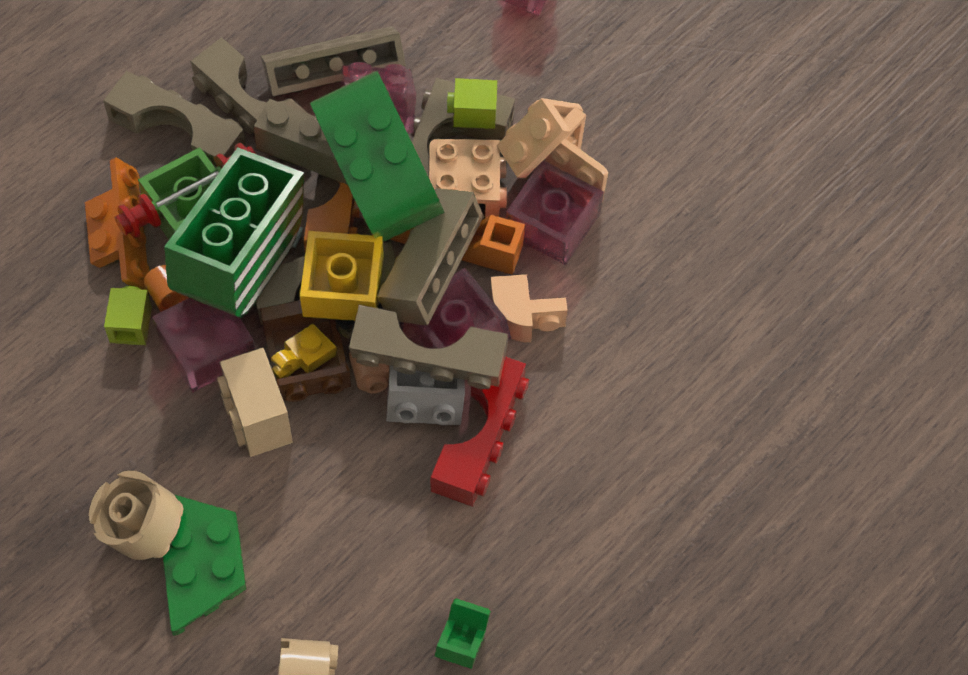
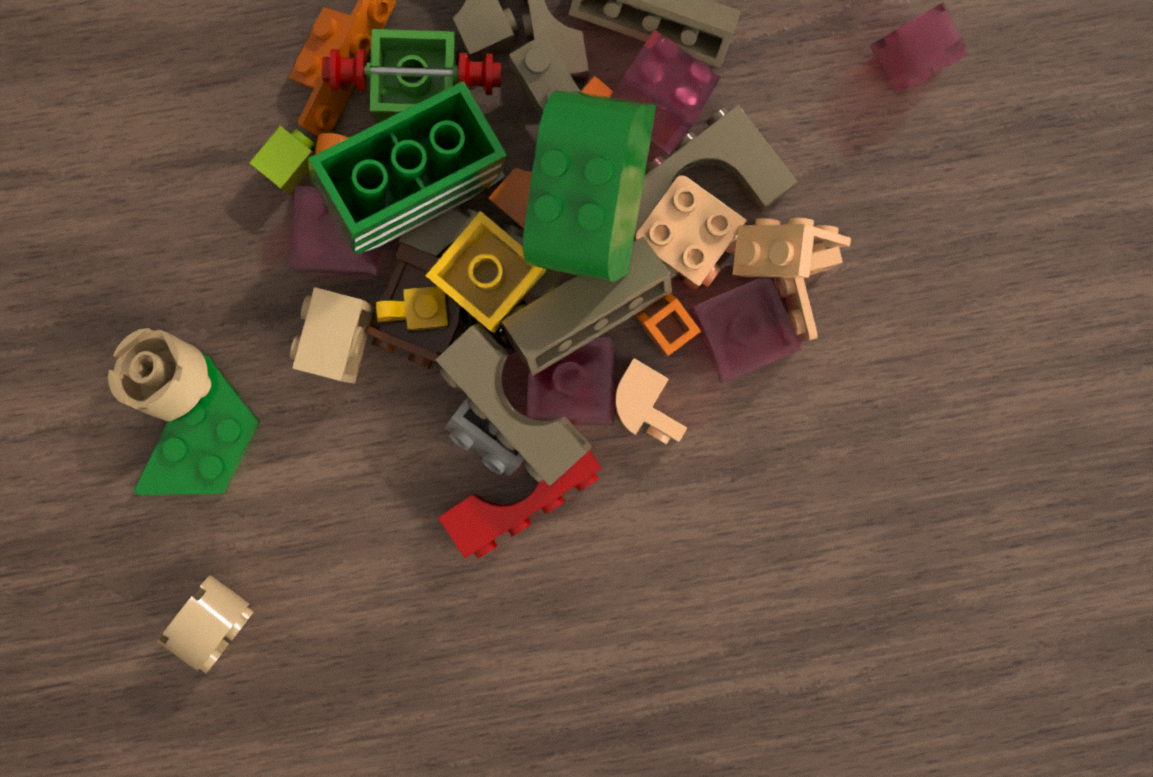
camera: 40 degrees right, 25 degrees up
green bracket [434,598,491,669] -> none
lime brick [447,78,497,129] -> none

